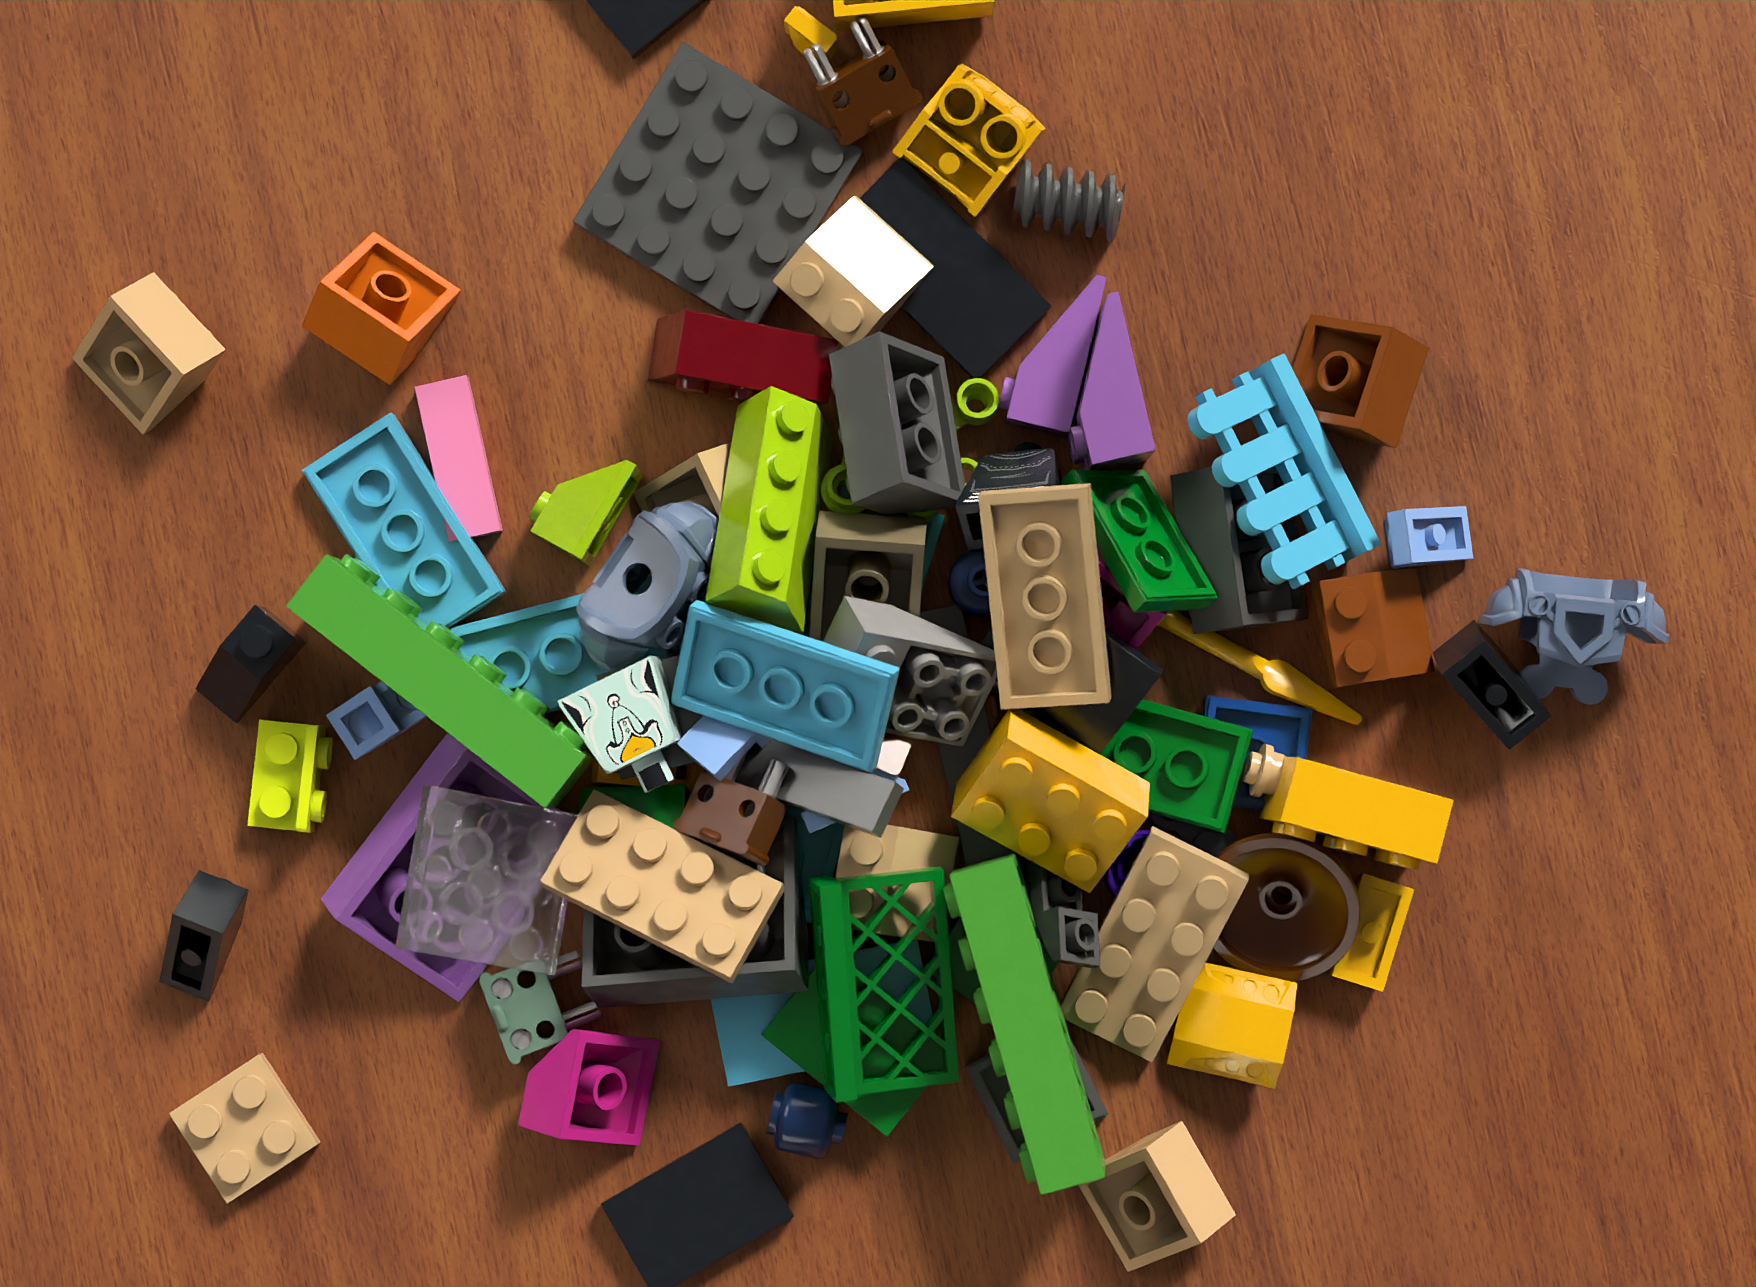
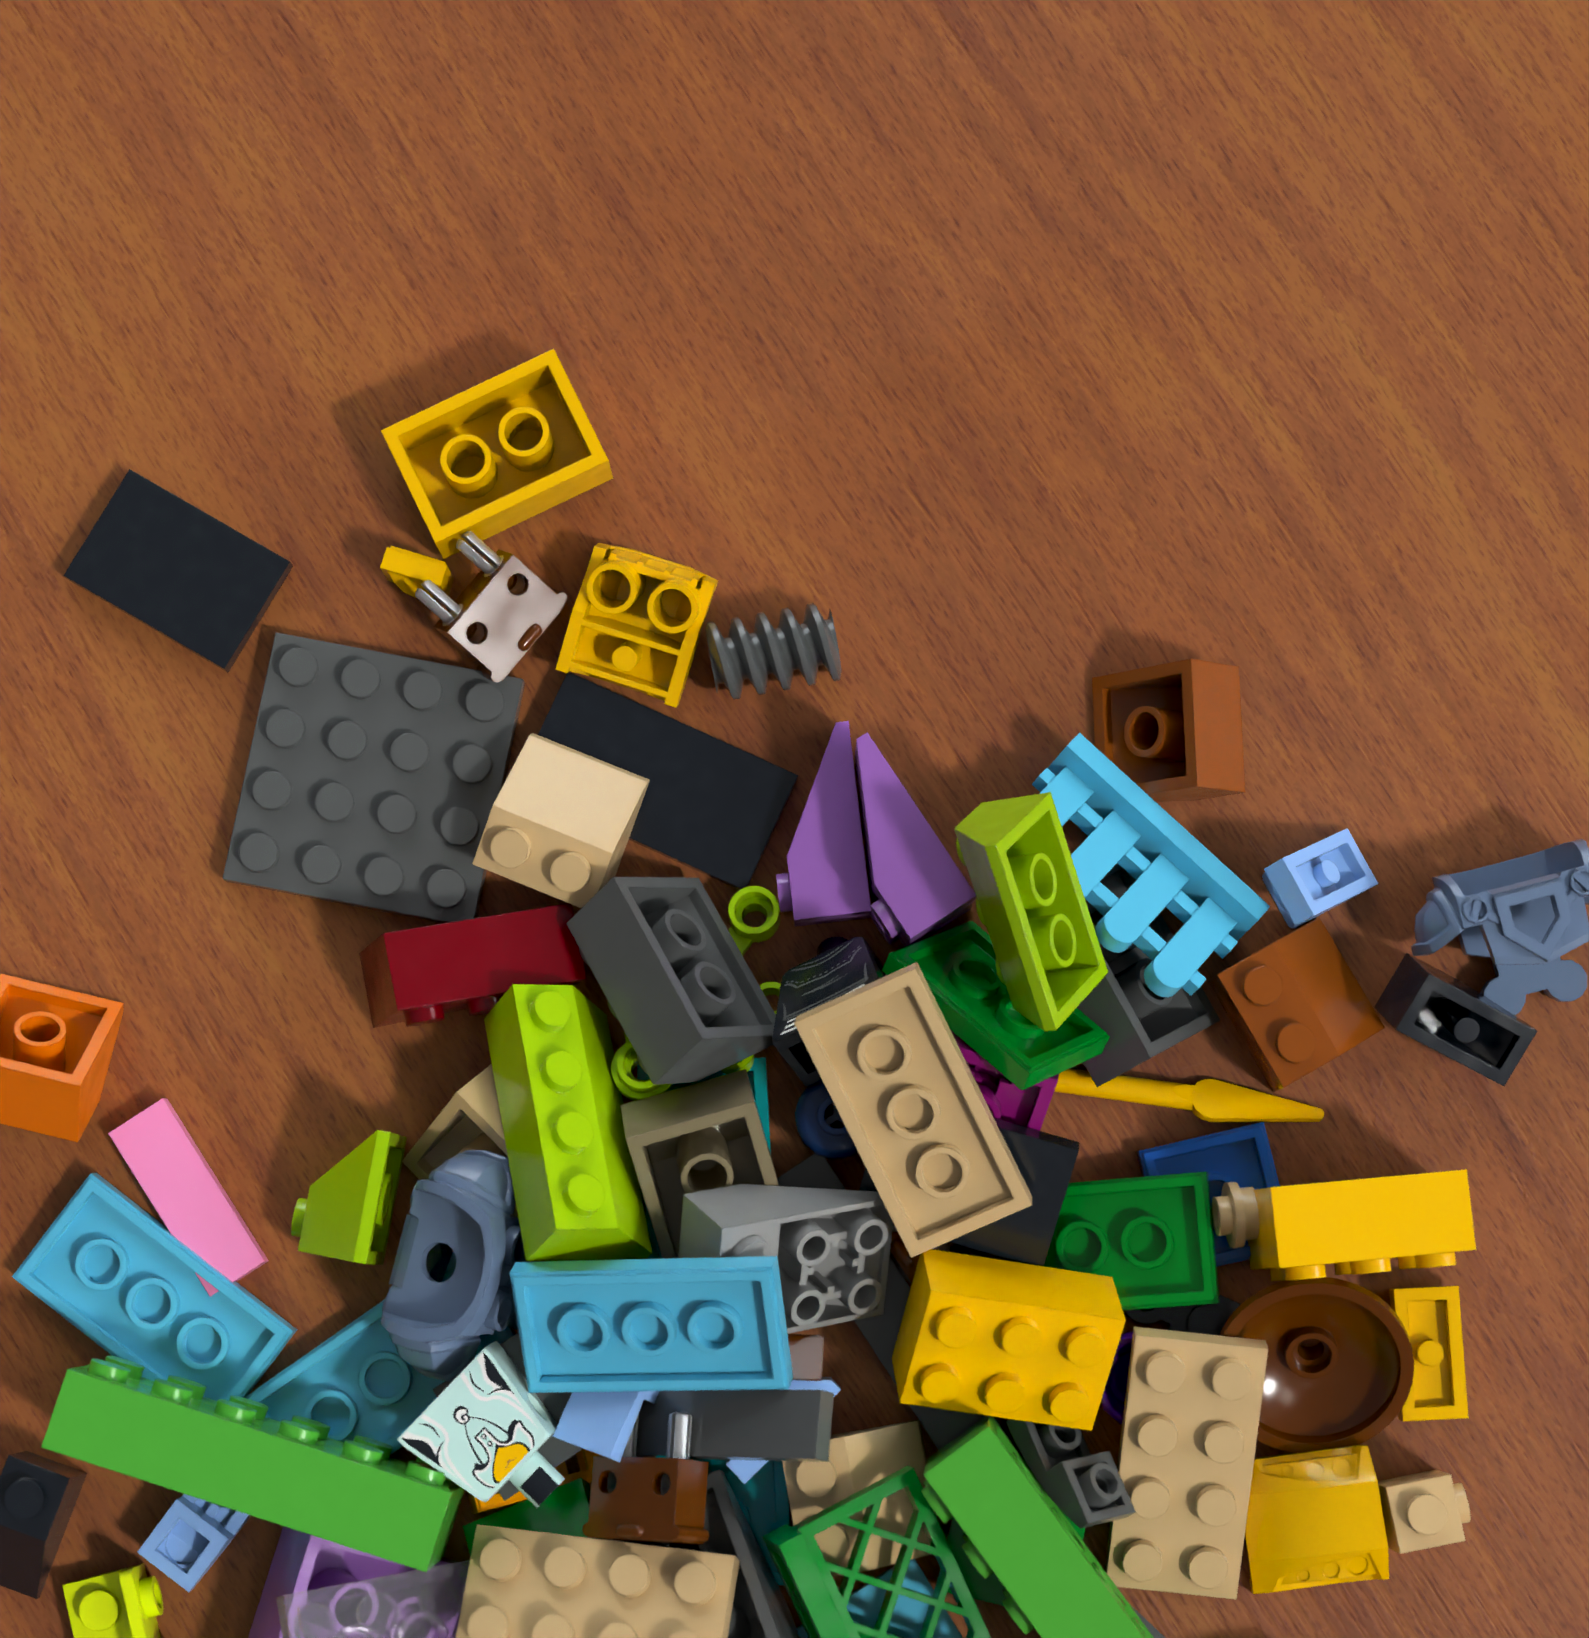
camera: 15 degrees left, 5 degrees down
none -> lime slope [954,792,1108,1031]
none -> tan brick [1378,1470,1471,1554]

